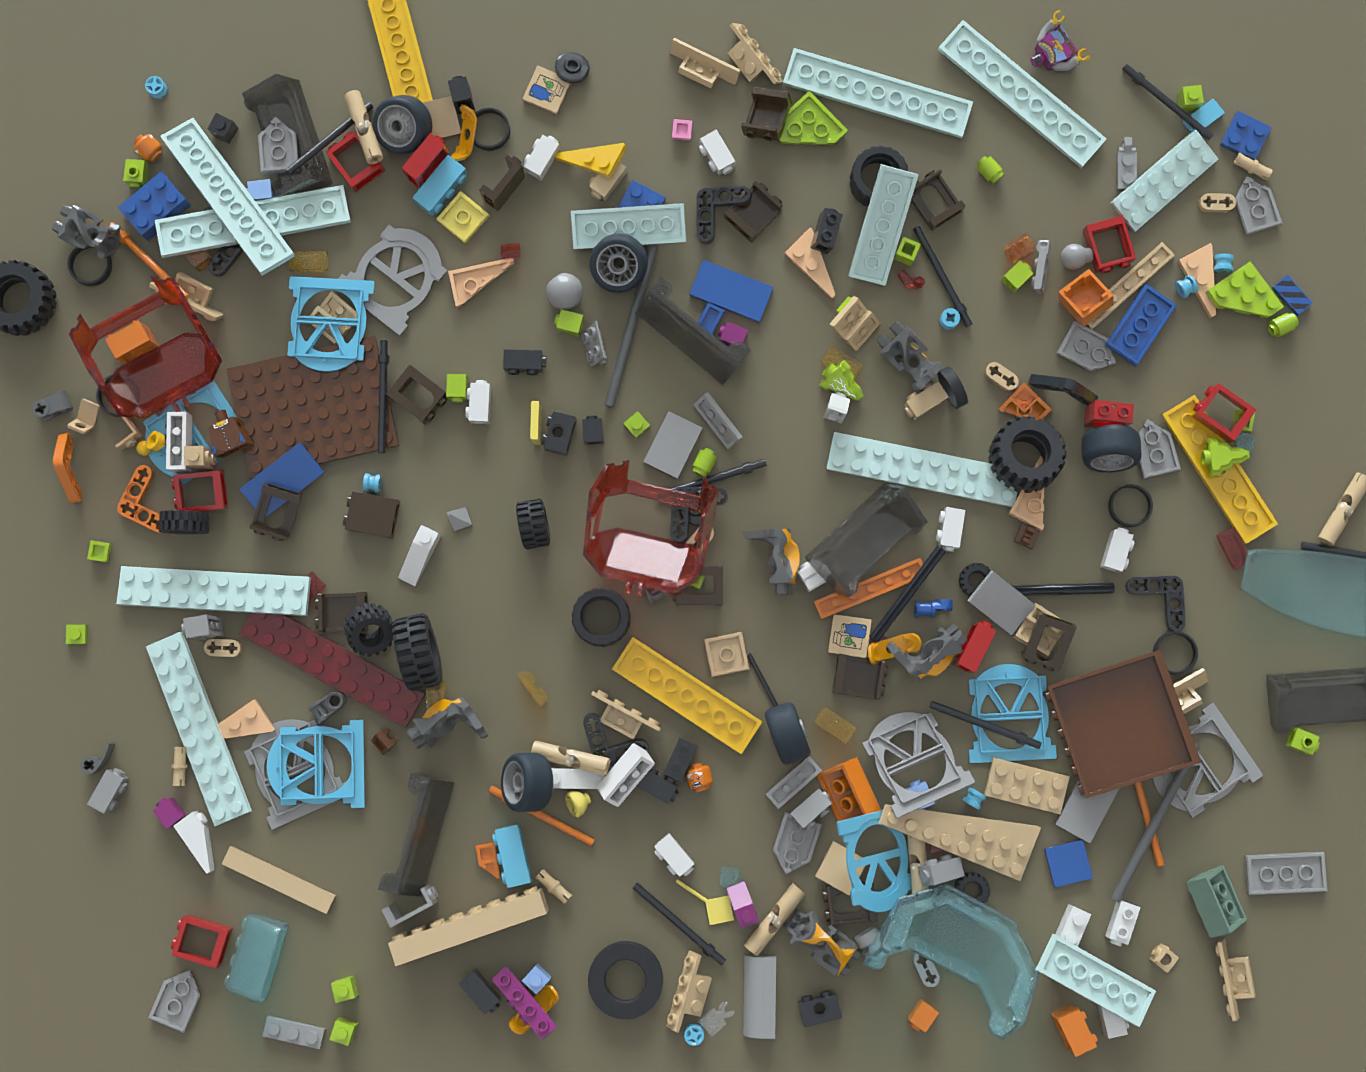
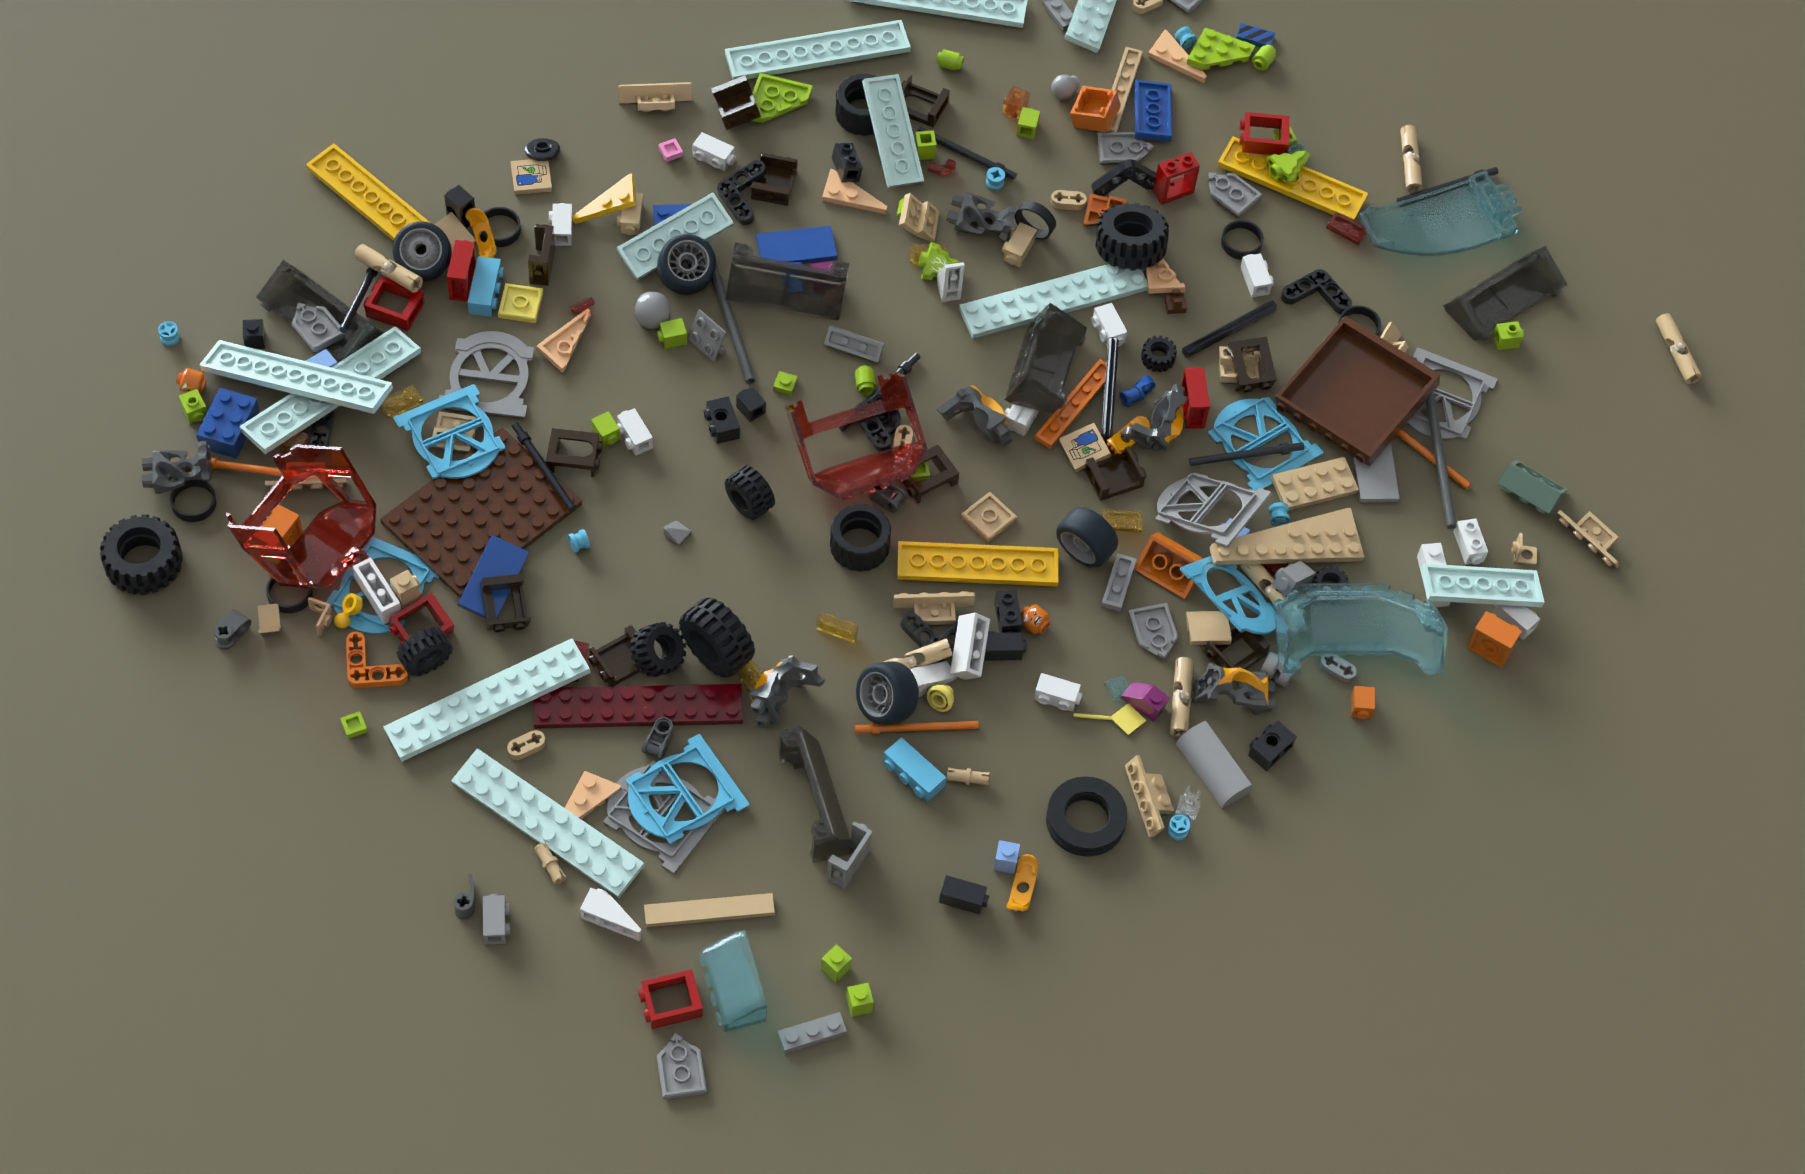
camera: 40 degrees left, 25 degrees down
orange beam [53,433,82,503] -> none
lime plate [66,625,88,644] -> none
magenta brick [153,798,187,829] -> none
light grey brick [181,614,224,641] -> none
reddish brown torso [208,410,254,458] -> none
dark brown panel [343,491,400,539] -> none
reddish brown tile [371,728,398,755] -> none
tan brick [388,886,550,966] -> none
white slope [398,525,442,587] -> none
orange tile [475,842,501,879] -> none
magenta bracket [492,967,557,1039] -> none
black brick [503,349,547,376] -> none
light yellow tile [530,401,542,445] -> none
black bar [632,882,726,966] -> none
light grey tile [643,411,703,479] -> none
tan bracket [728,23,783,84] -> none
black axle [747,653,778,707] -> none
light grey brick [788,789,832,832] -> none
light grey tile [967,570,1036,635] -> none
light grey hinge [1031,240,1051,295] -> none
blue tile [1044,839,1093,887] -> none
black wheel [1081,425,1142,472] -> none
red window [1083,215,1136,274] -> none
medium azure wheel [1175,275,1199,299] -> none
light grey tile [1244,852,1328,895] -> none

